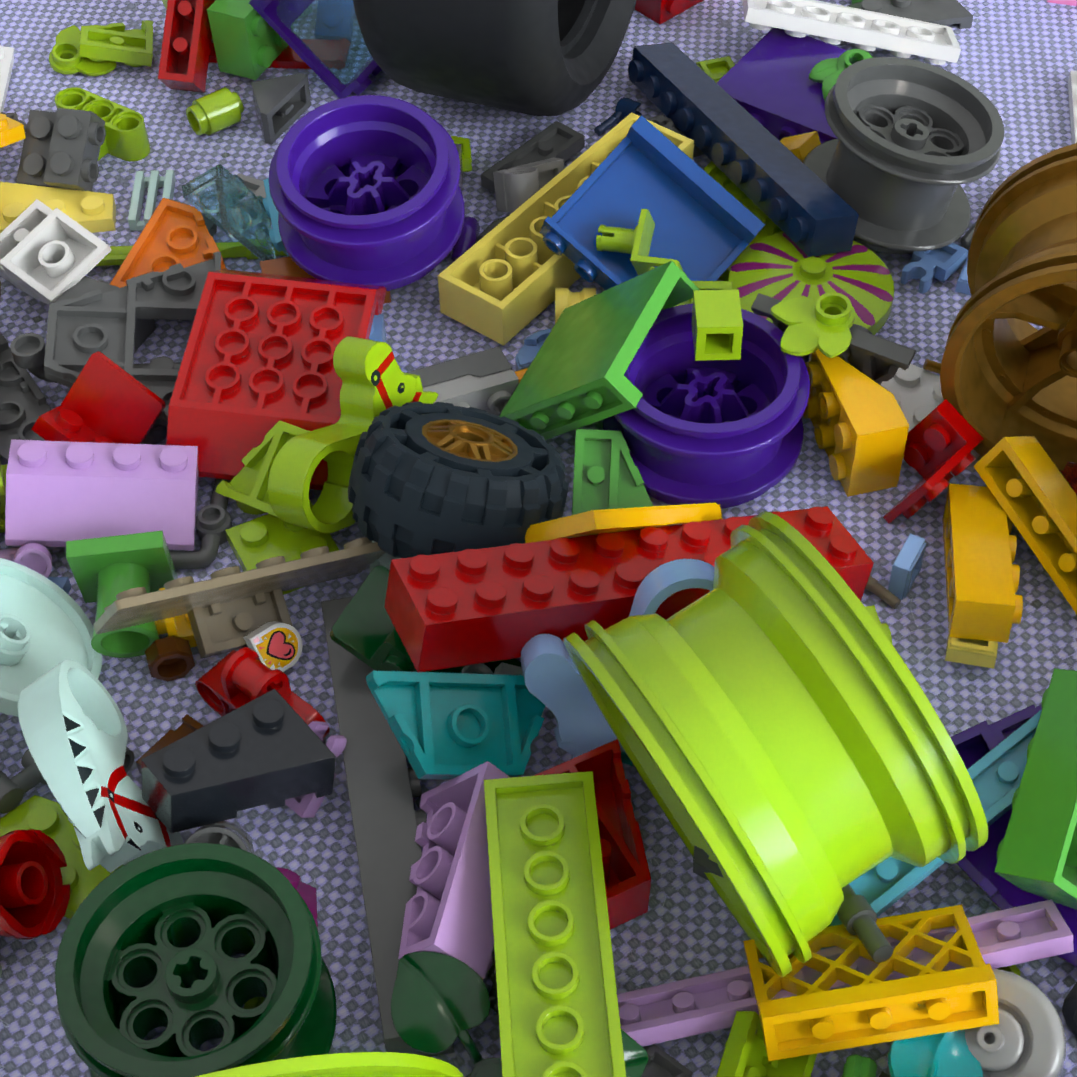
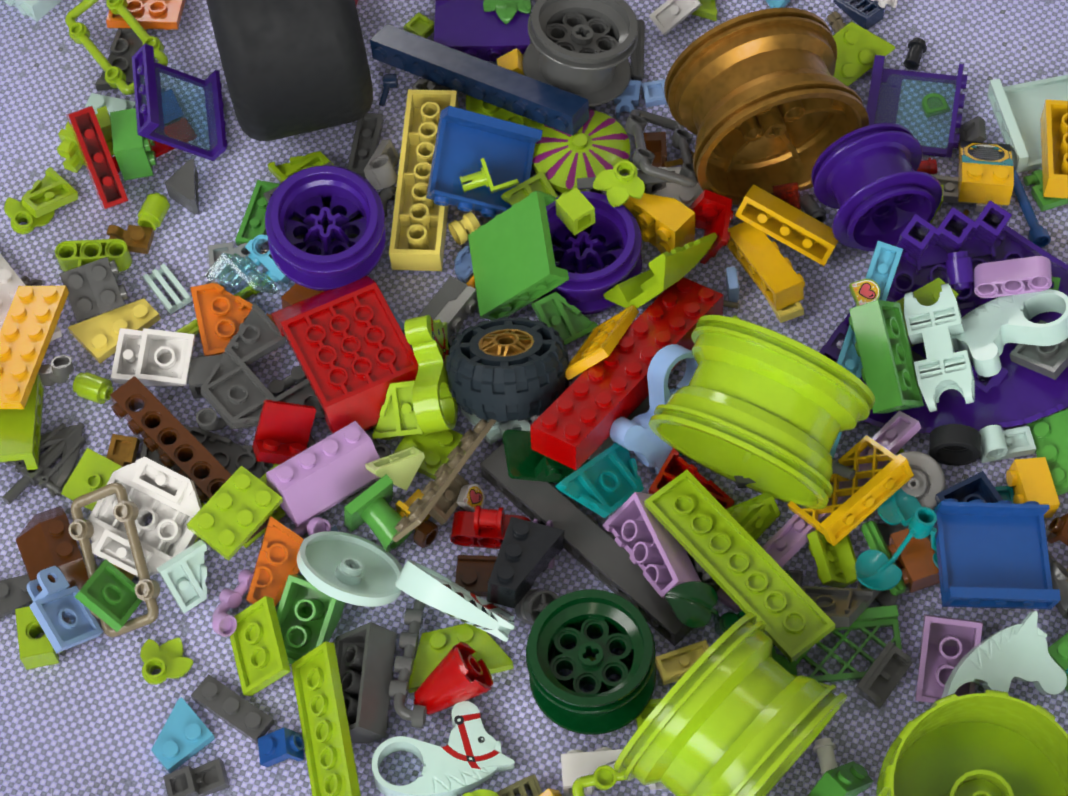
camera: 30 degrees left, 10 degrees up
none -> pearl gold plate [107,225,154,254]
none -> yellowish green slope [365,447,425,491]
none -> lime wedge [603,232,718,309]
none -> dark grey bar [625,109,698,187]
none -> reddish brown panel [643,132,667,167]
none -> lime wing [726,492,781,541]

